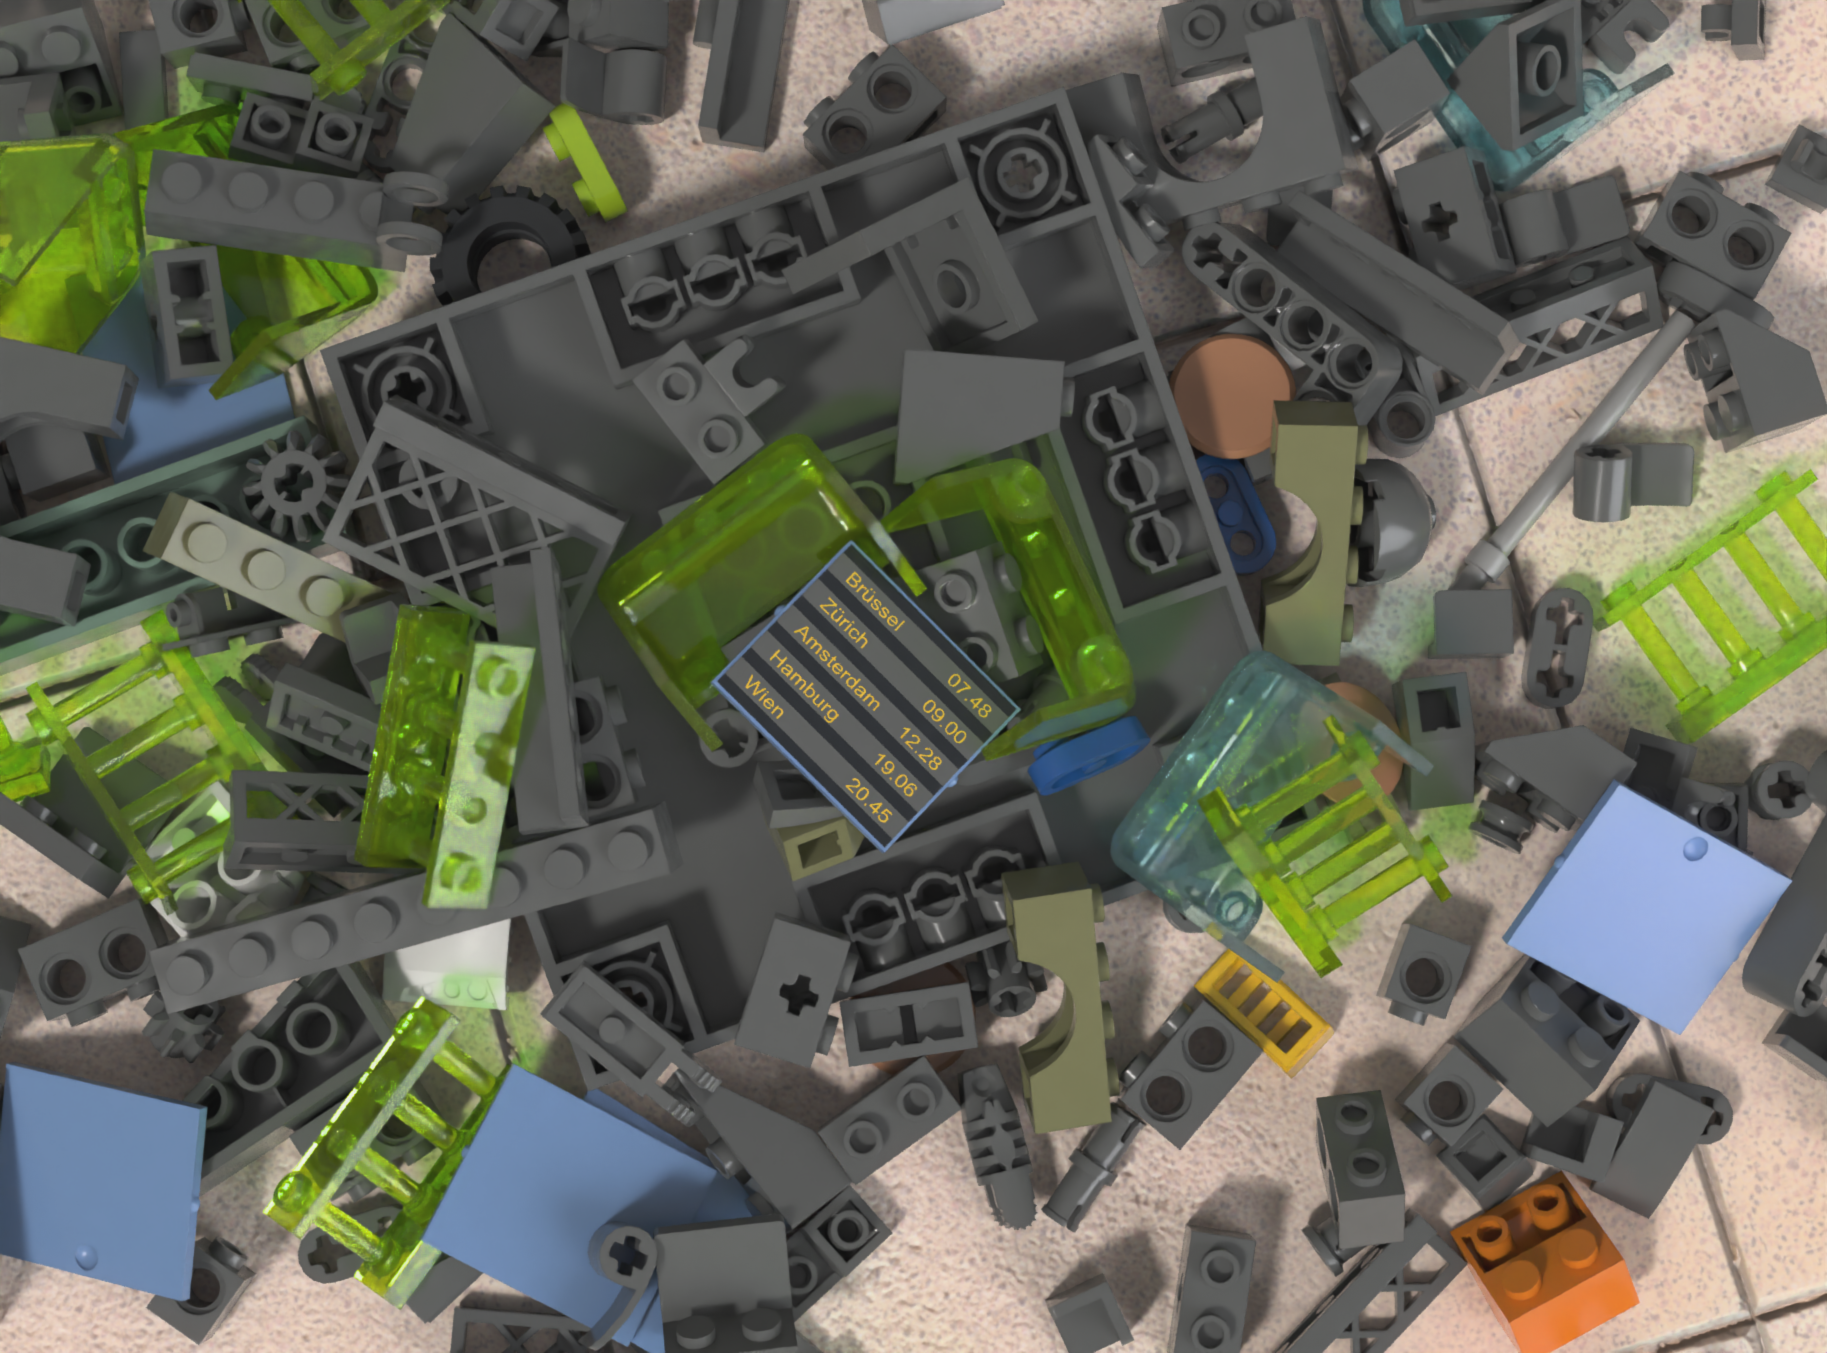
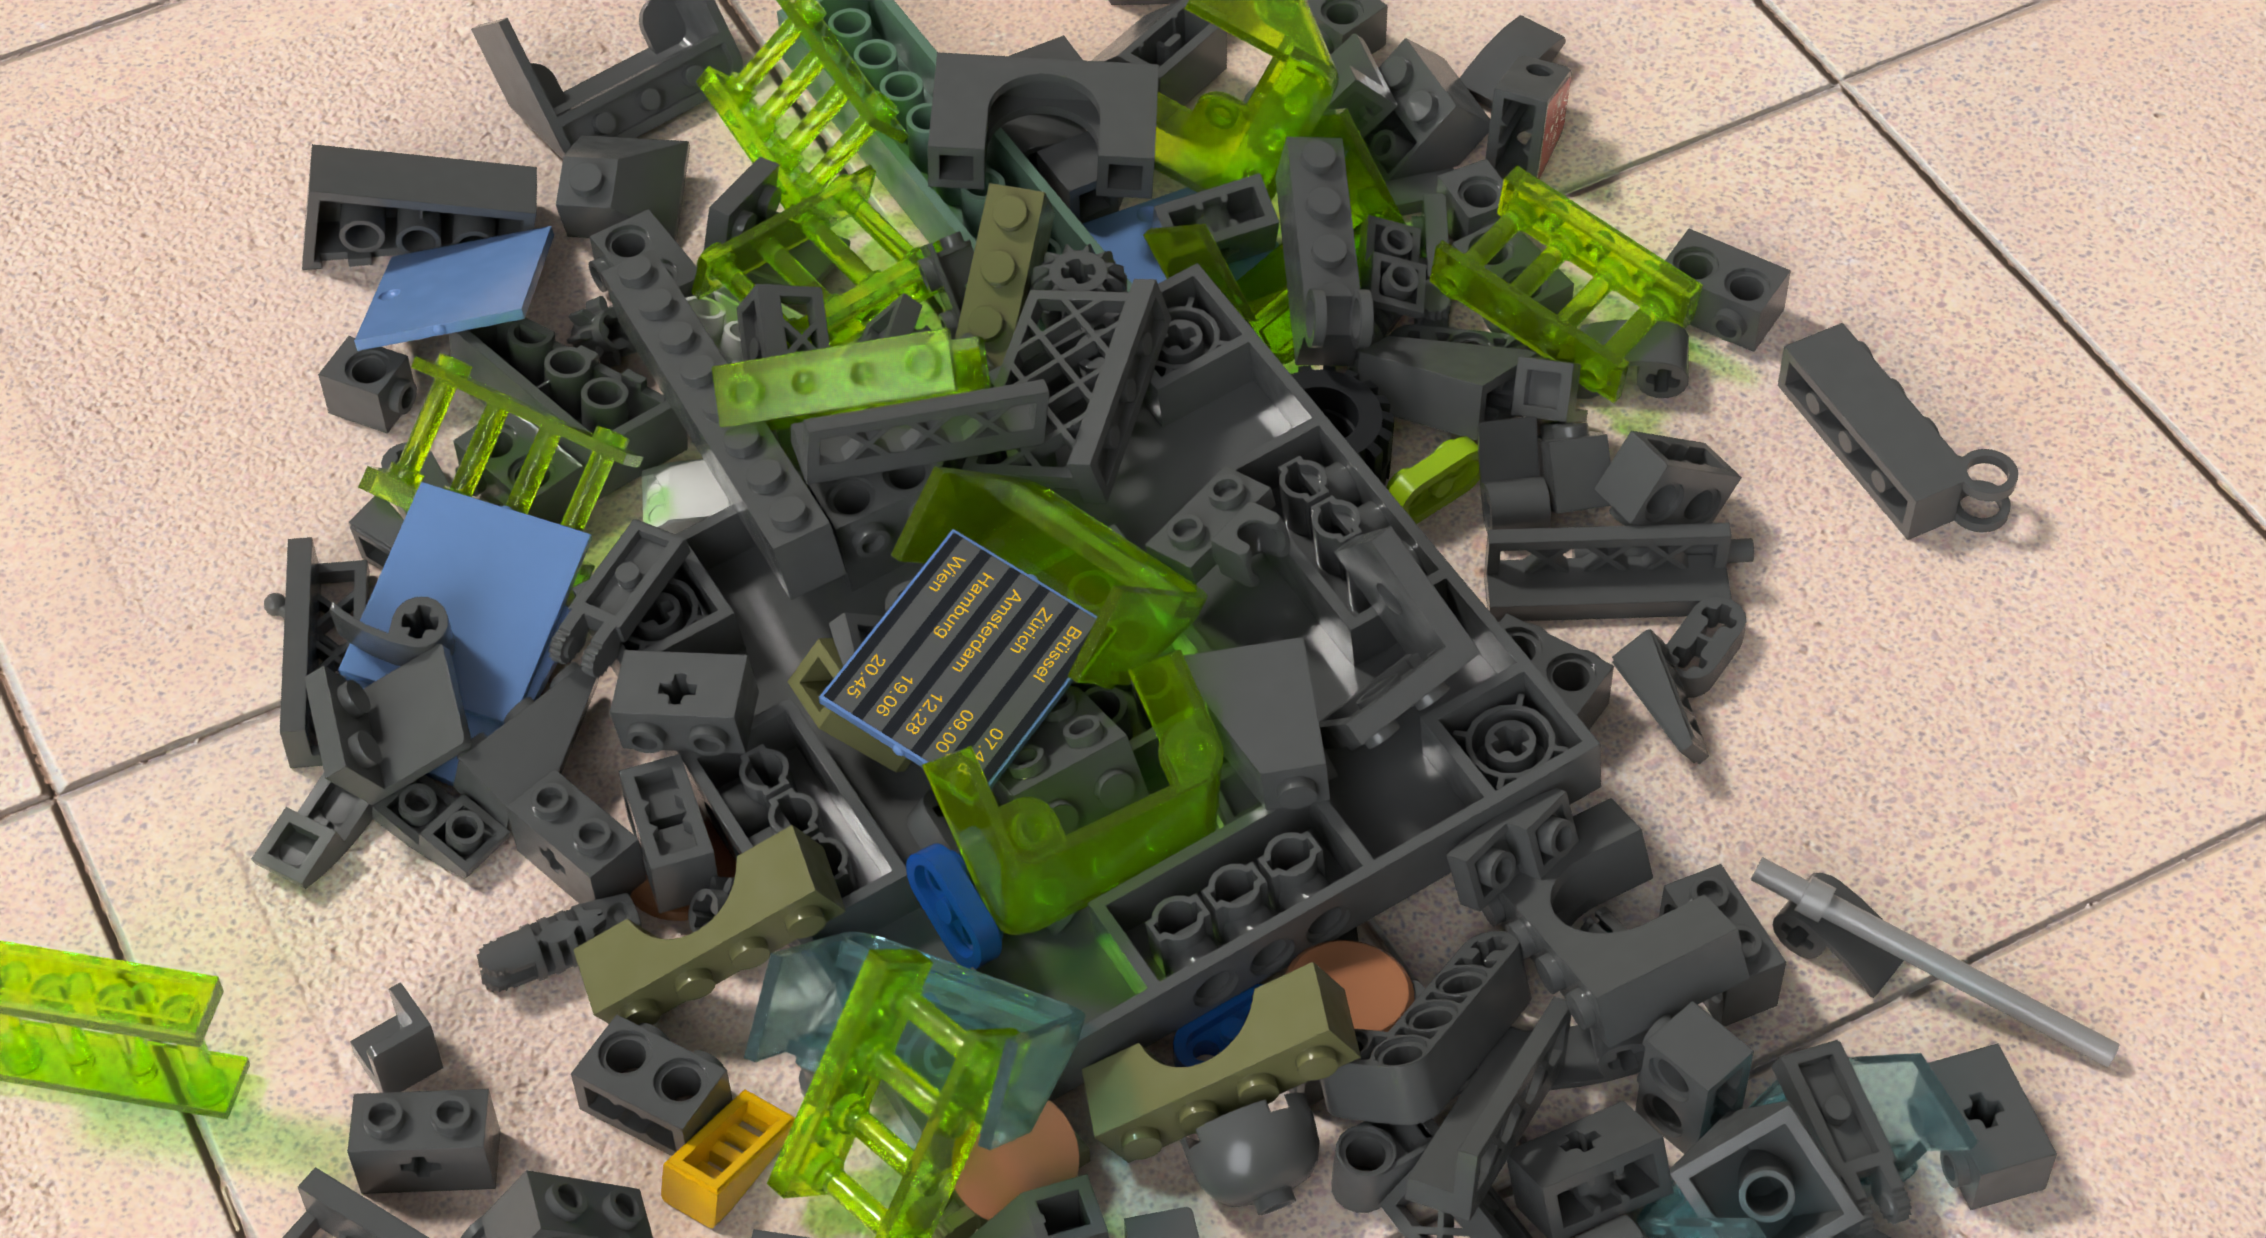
camera: 80 degrees right, 35 degrees down
dark grey pin [1041,1101,1146,1232] -> none

